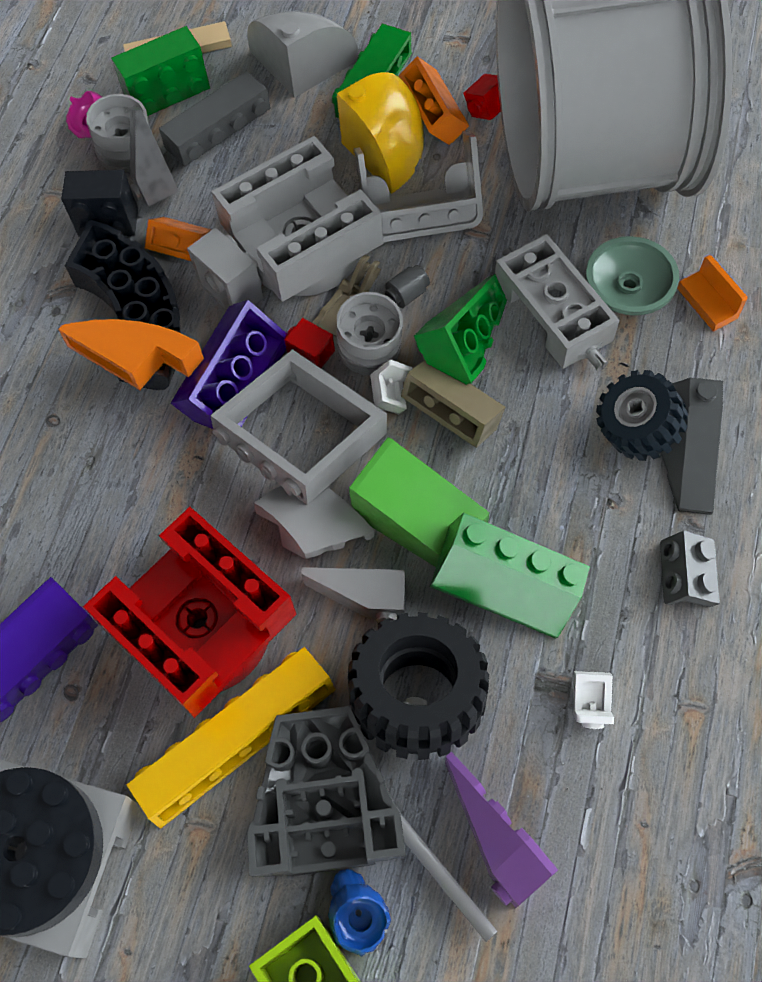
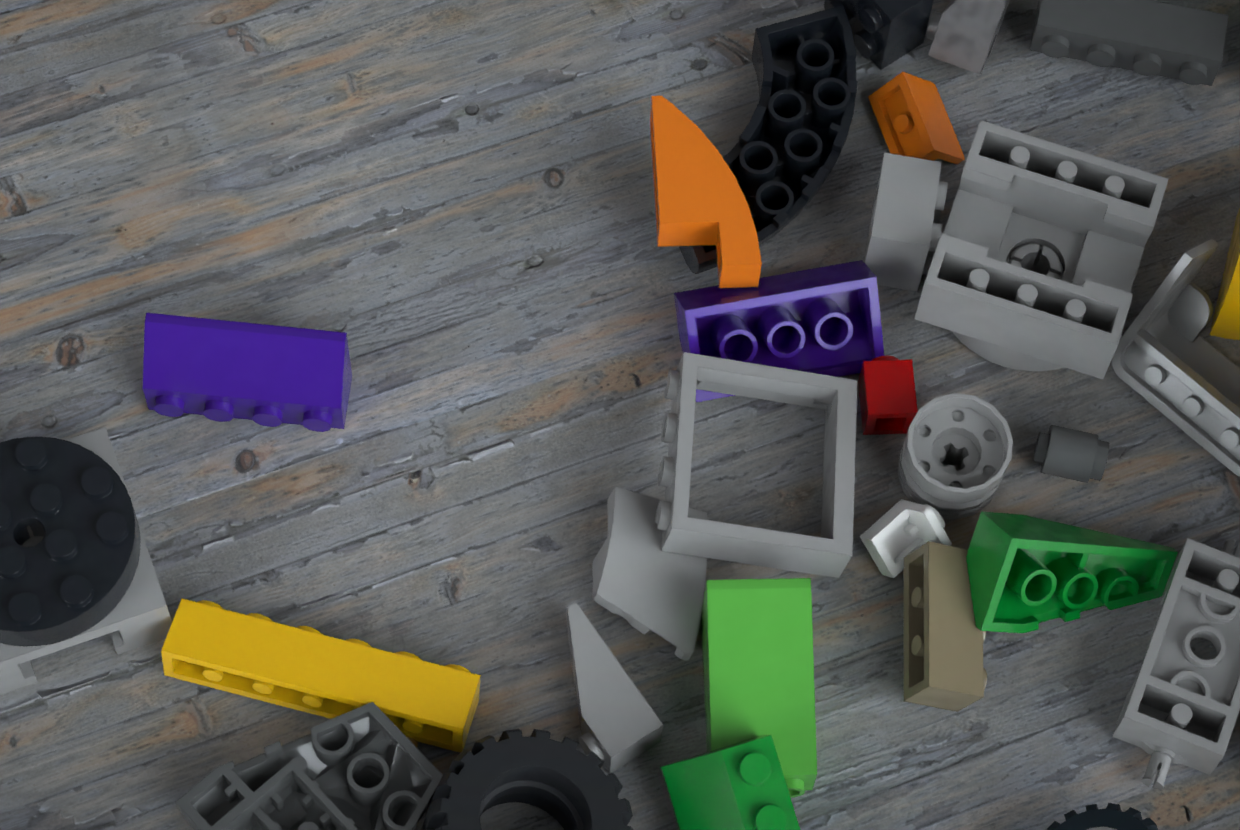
camera: 45 degrees right, 0 degrees up
red piece [83,506,297,718] -> none
dark tan arm [311,255,381,337] -> none

